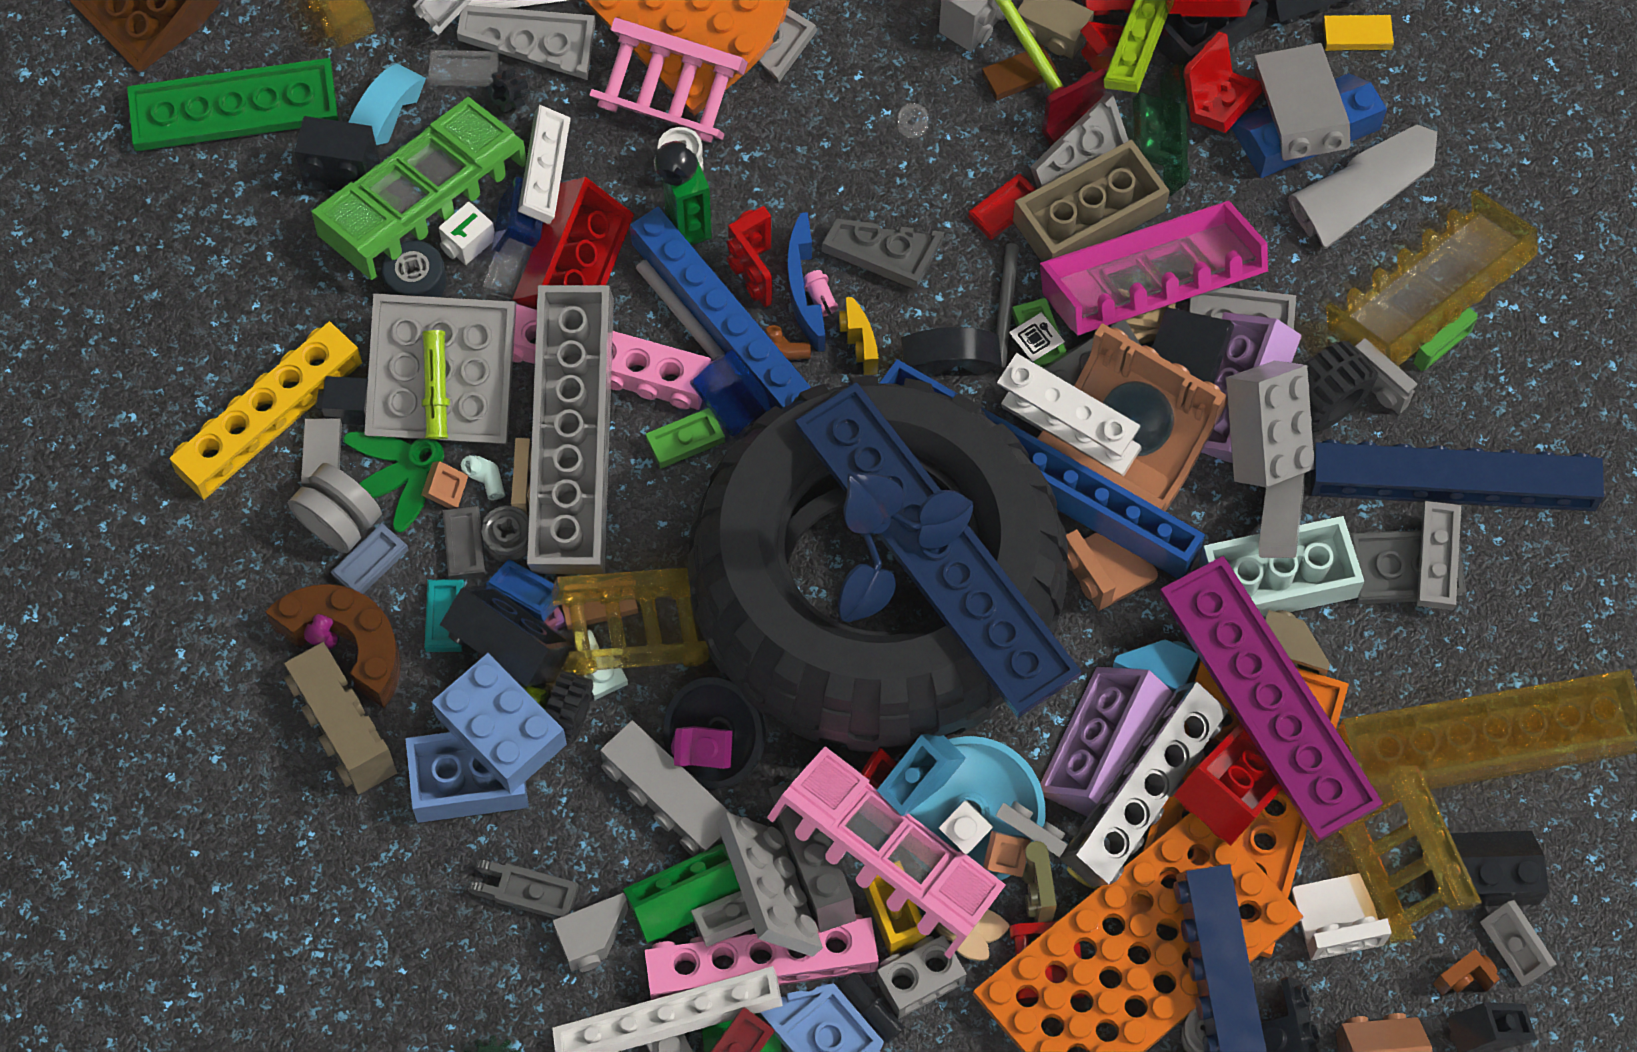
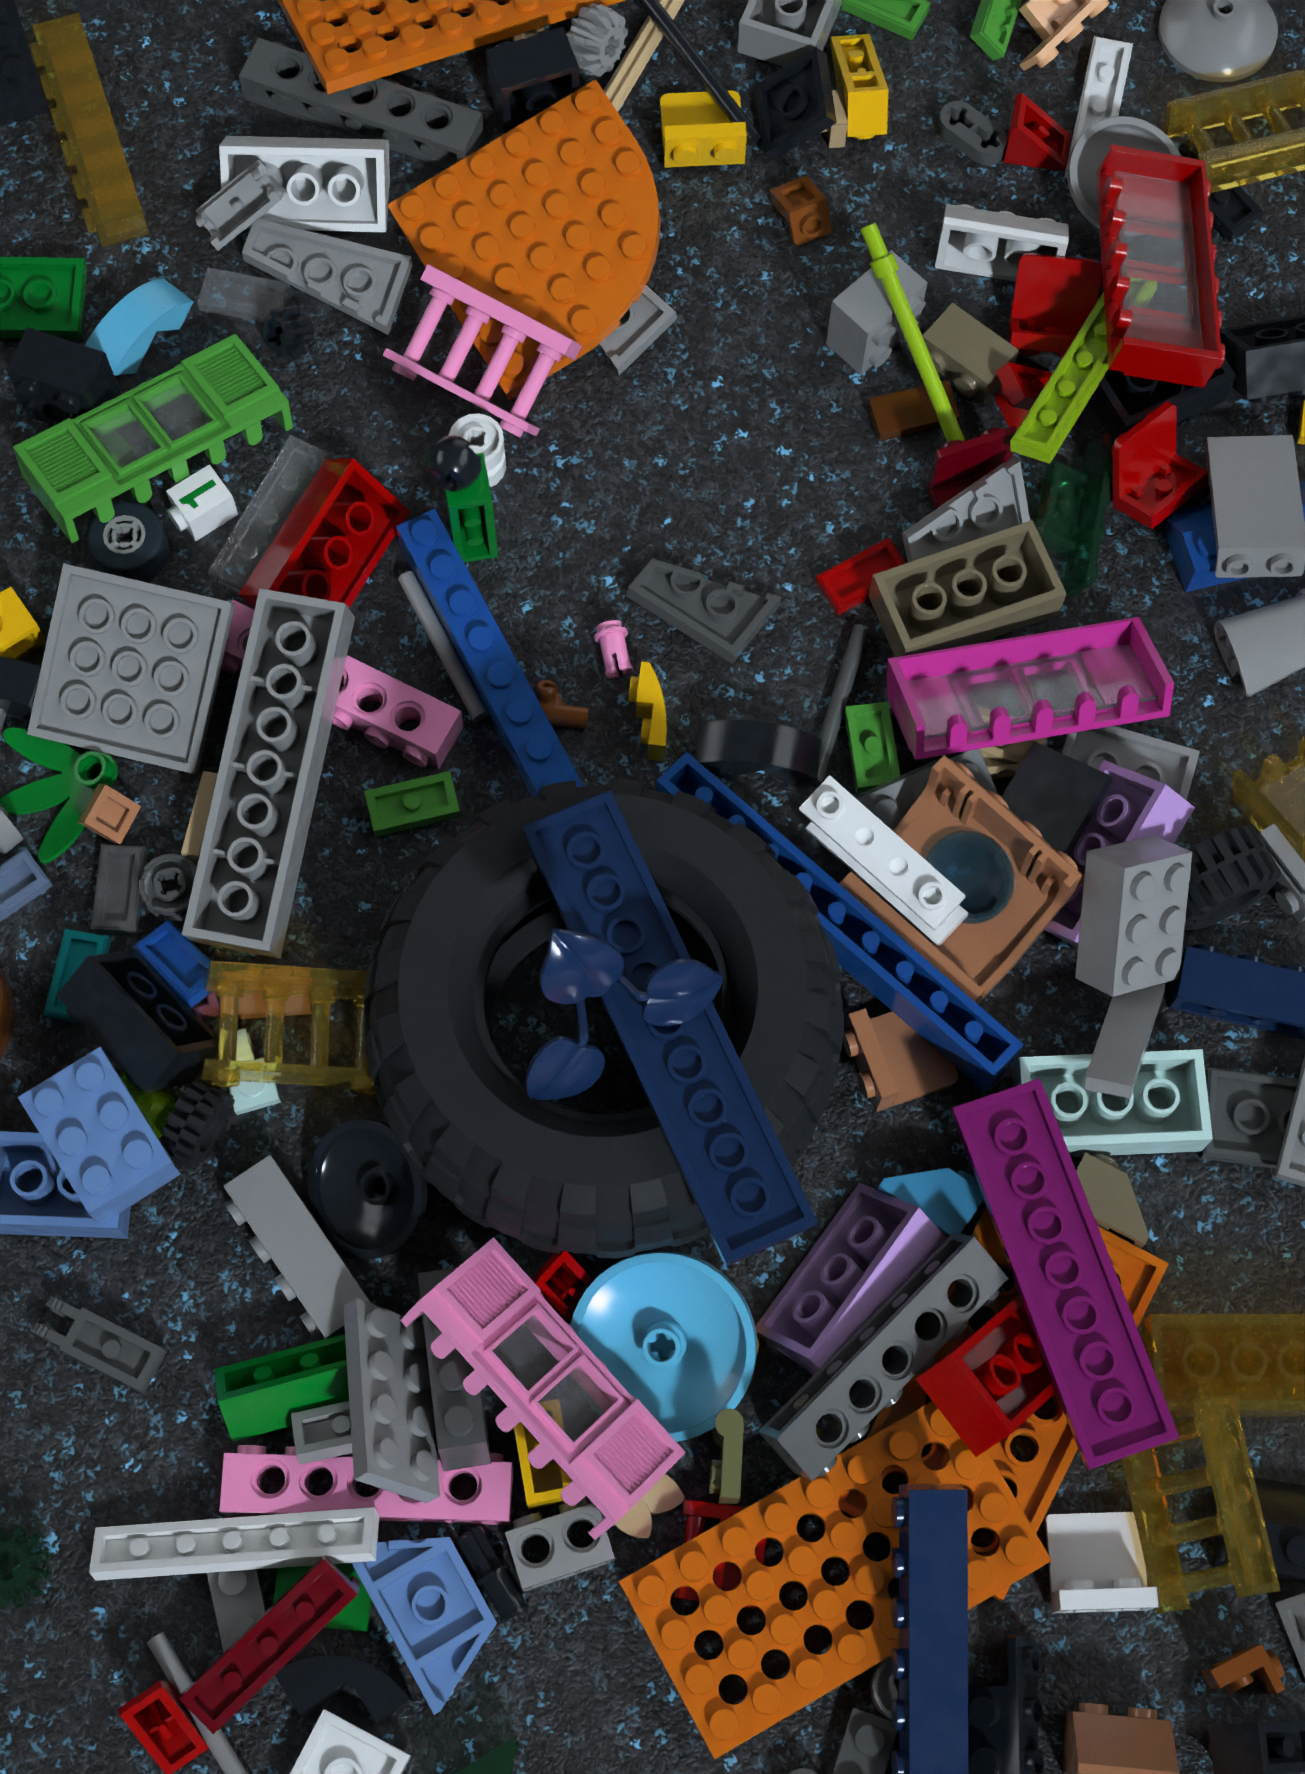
camera: 10 degrees right, 5 degrees up
lime pin [421,330,450,439] -> none
light aqua arm [461,455,505,500] -> none
clear blue panel [492,176,543,253] -> none
white tile [518,105,570,224] -> none
light grey slope [553,893,628,972] -> none
magenta bracket [671,726,733,769] -> none
clear blue panel [690,349,776,436] -> none
red bracket [726,205,772,308] -> none
blue slope [788,212,825,352] -> none
dark azure slope [876,734,966,816] -> none
clear bush [898,103,928,138] -> none
white brick [939,800,994,855] -> none
nougat plate [983,830,1031,877] -> none
light grey plate [995,801,1068,857] -> none
white sticker [1009,312,1065,362] -> none

